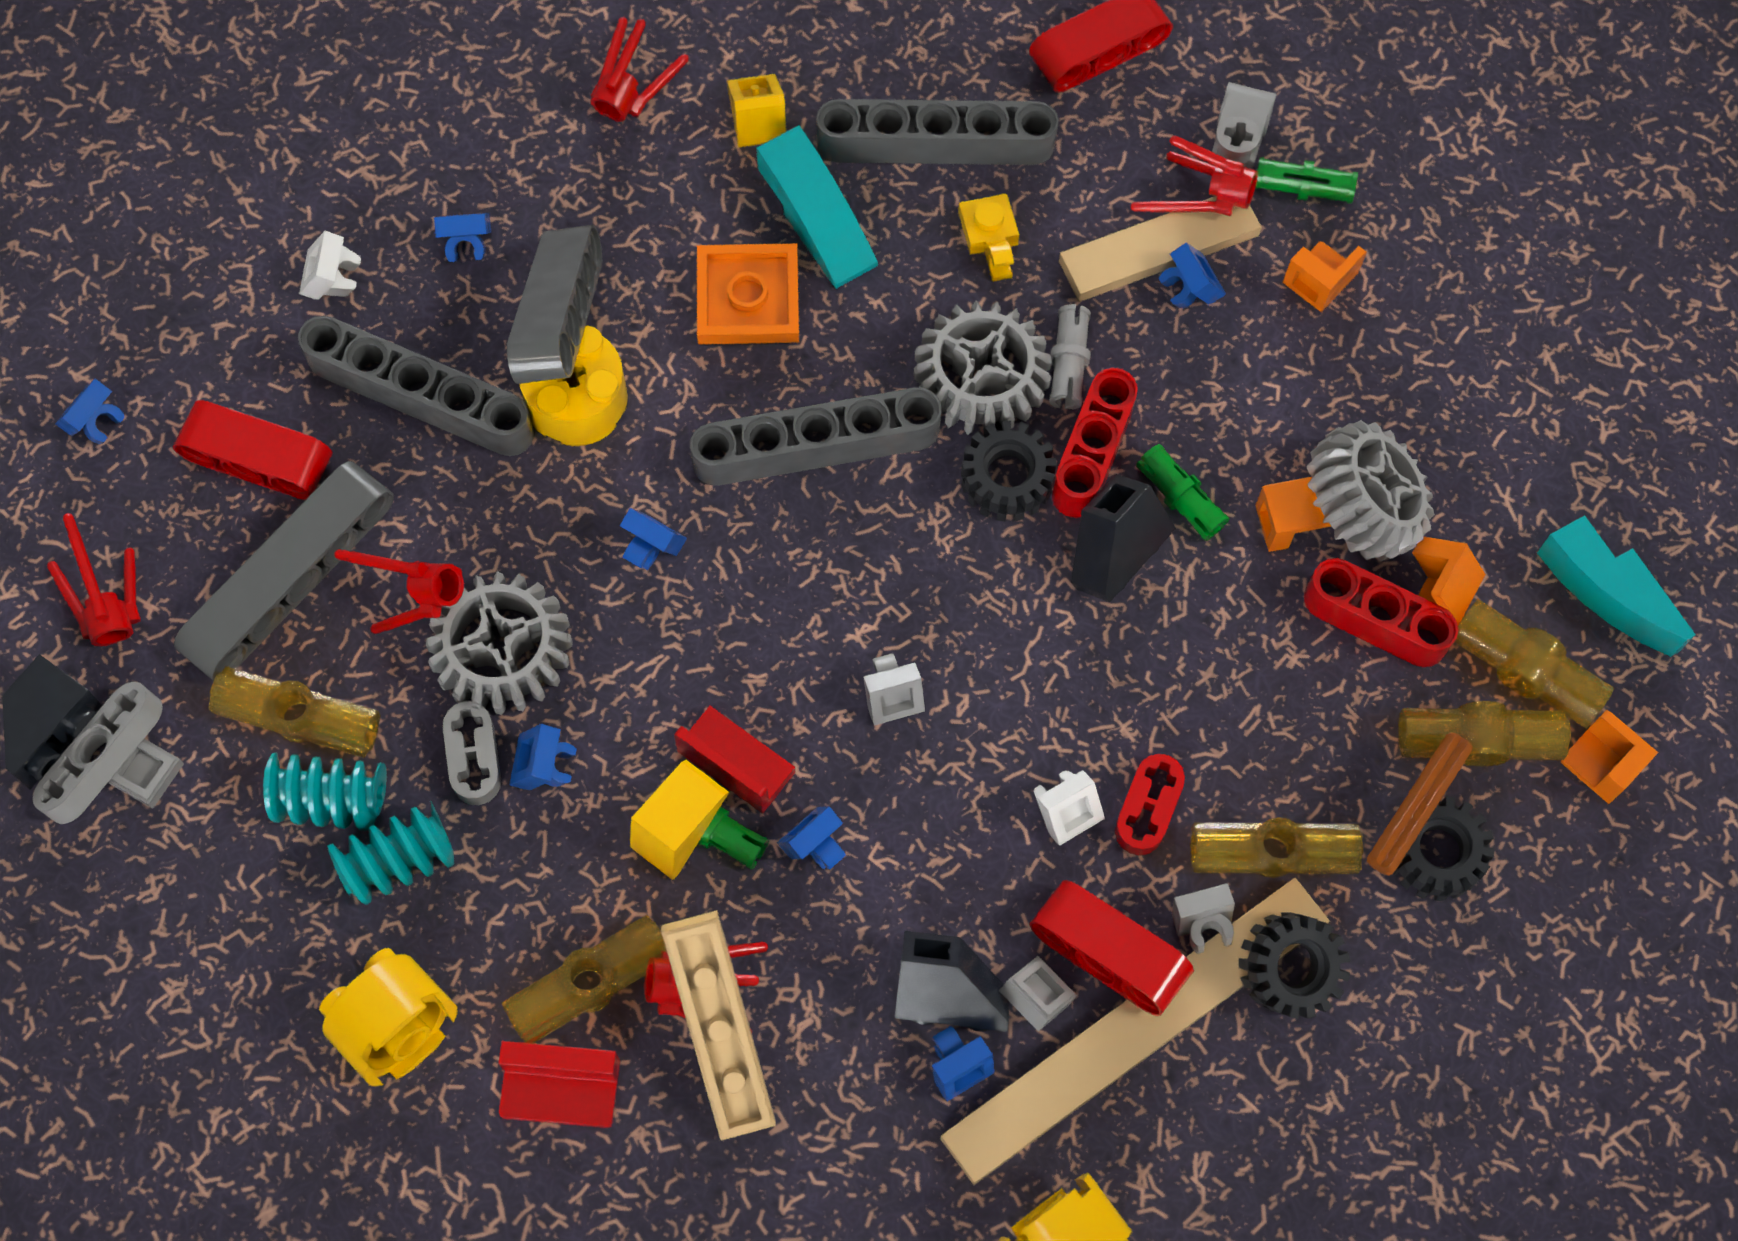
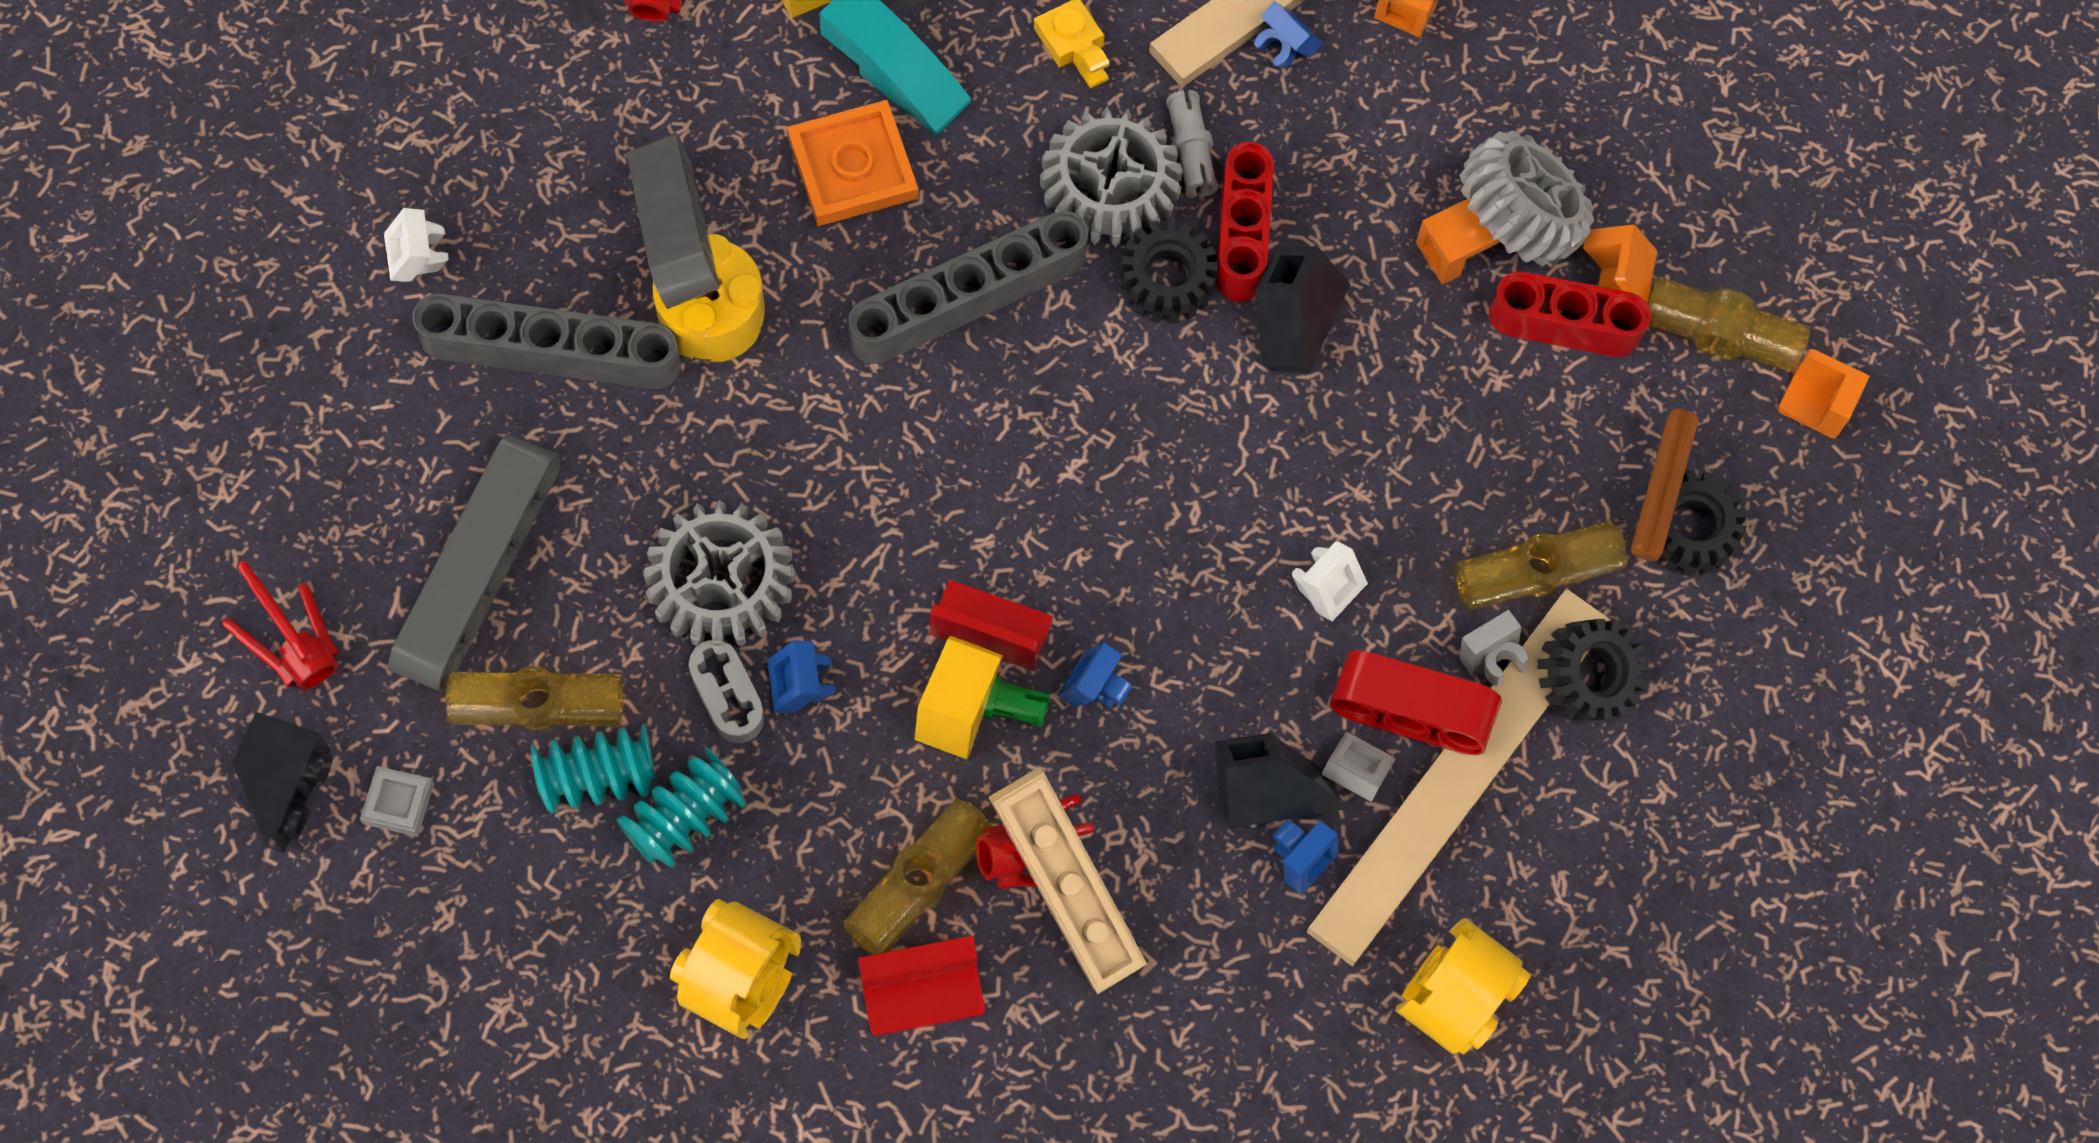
camera: 20 degrees left, 0 degrees up
light grey beam [33,682,162,824] -> none
blue tile [55,378,125,444] -> none
red beam [173,400,333,500] -> none
red plant [334,549,464,634] -> none
blue tile [434,213,491,262] -> none
blue tile [620,508,687,570] -> none
light grey tile [864,653,925,726] -> none
red beam [1115,754,1185,856] -> none
green pin [1136,444,1230,541] -> none
clear yellow piece [1398,701,1571,766] -> none
teal slope [1537,515,1696,657] -> none

